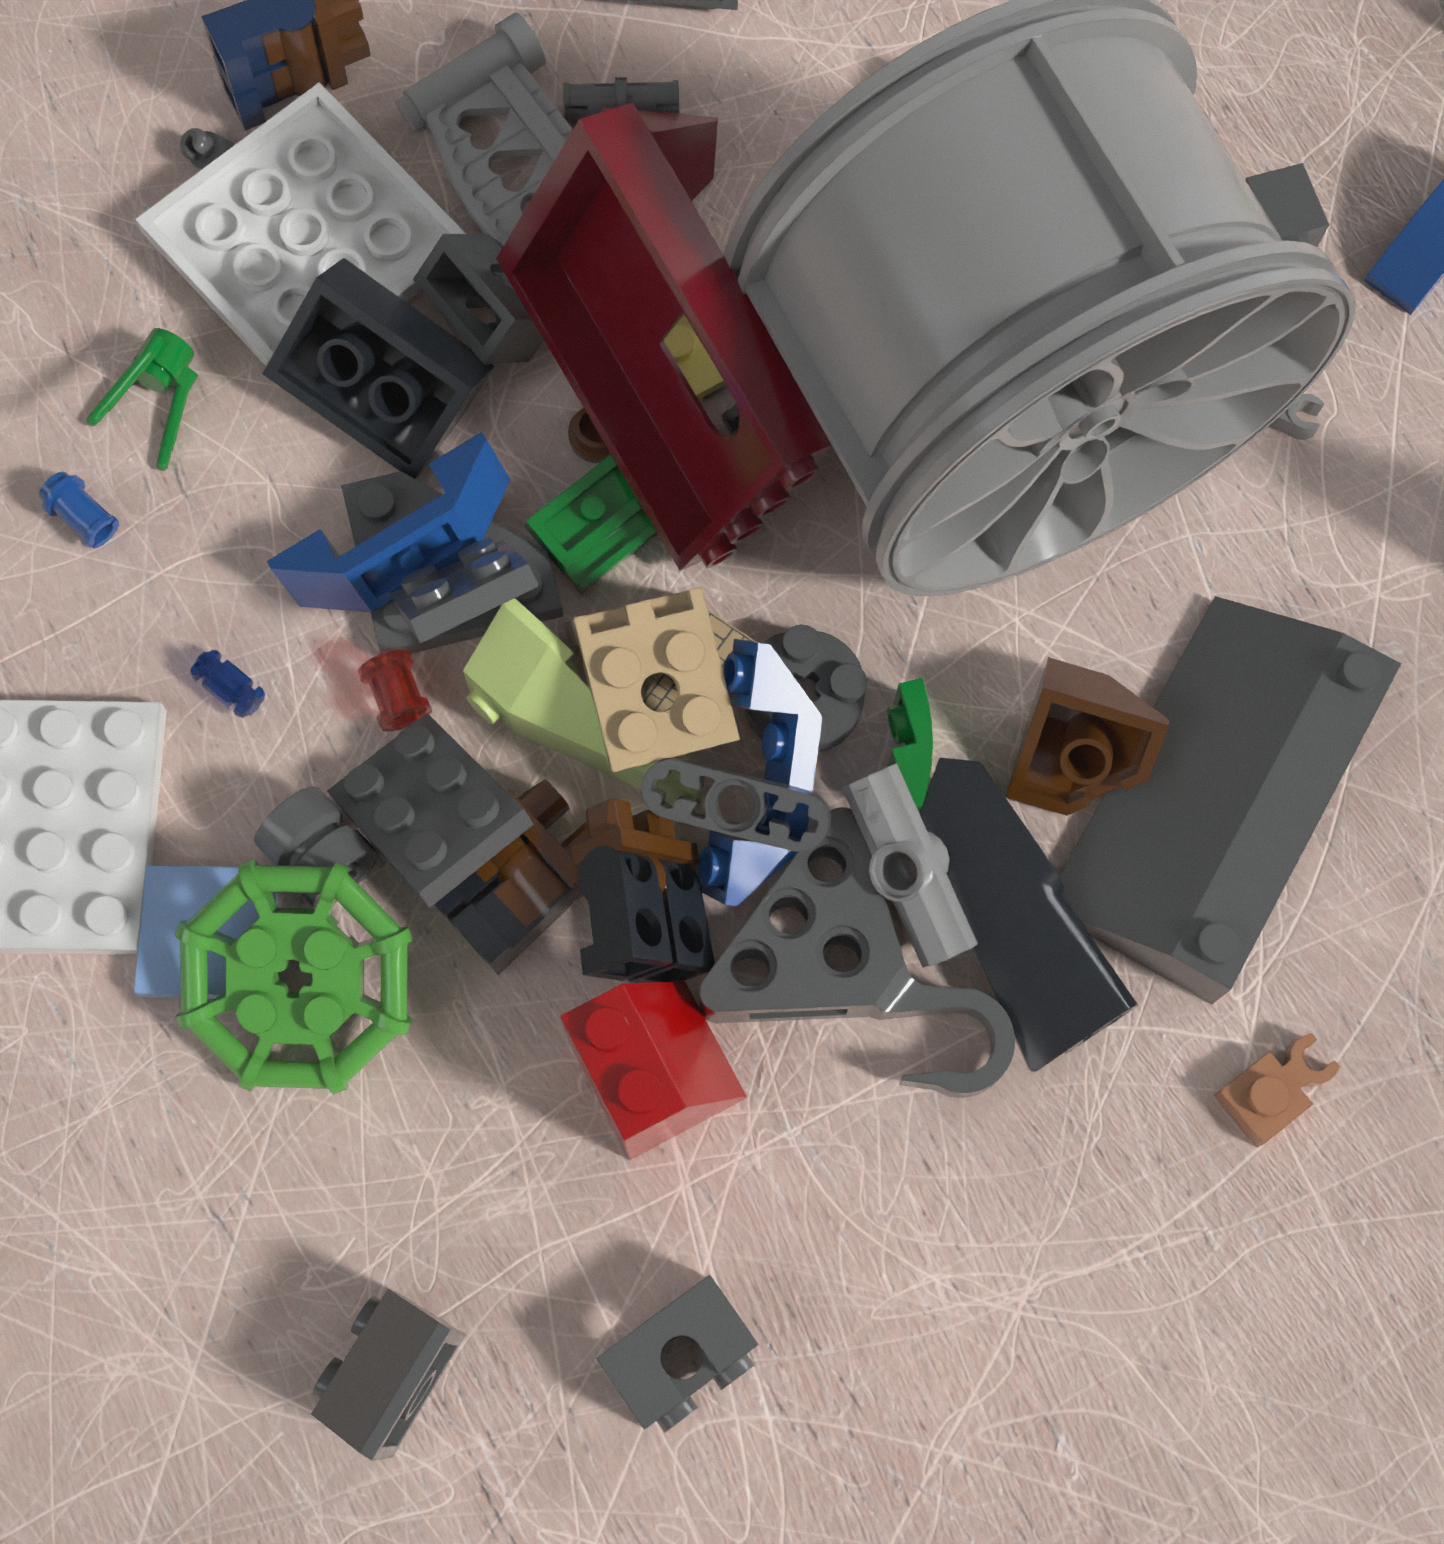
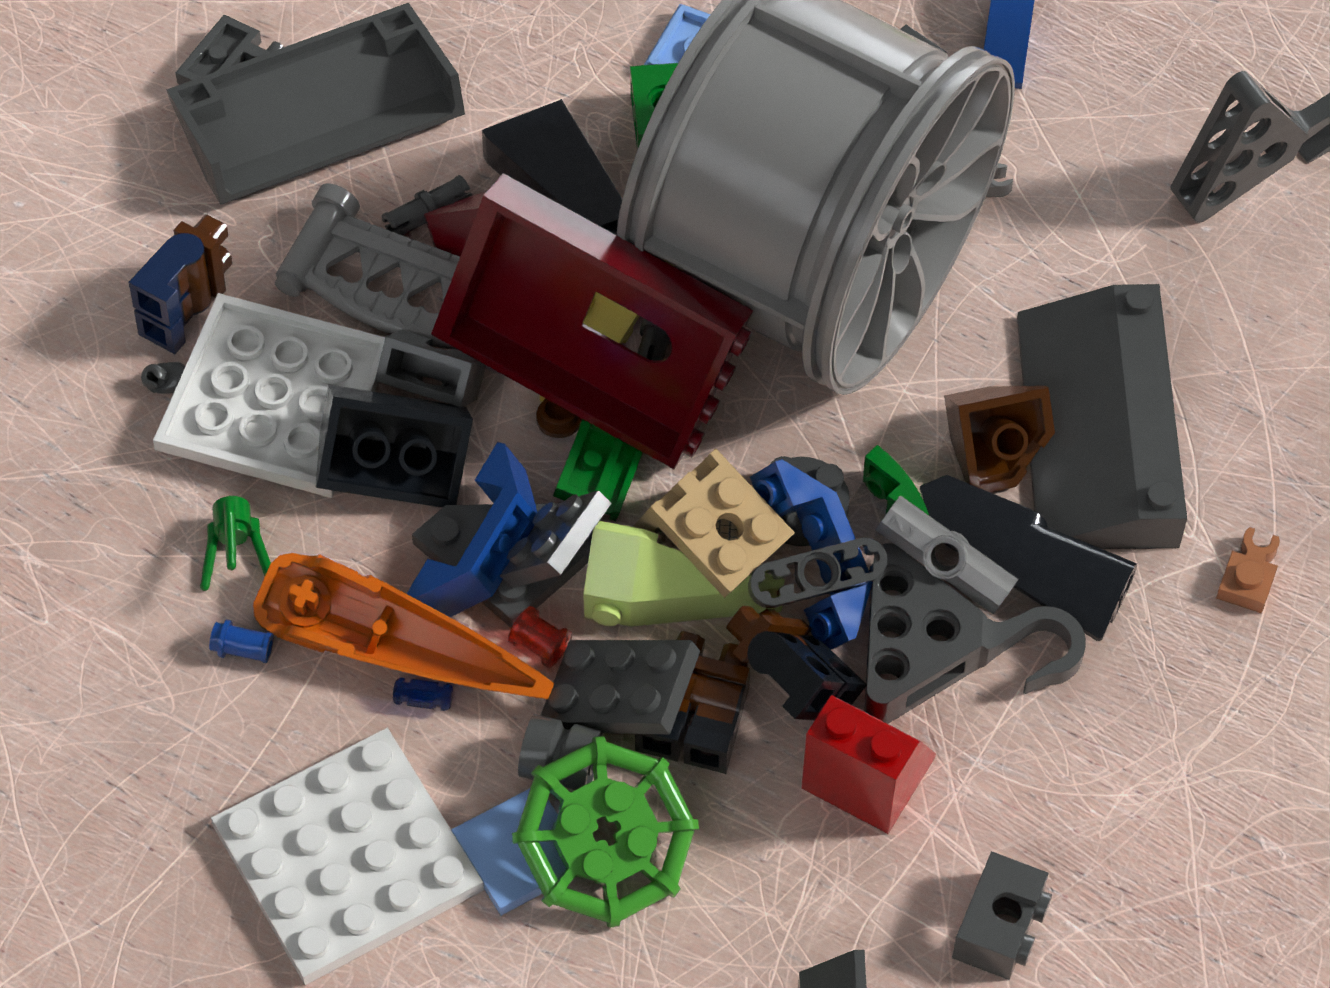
camera: 30 degrees left, 15 degrees down
none -> orange piece [253,553,554,699]
none -> black slope [482,99,622,235]

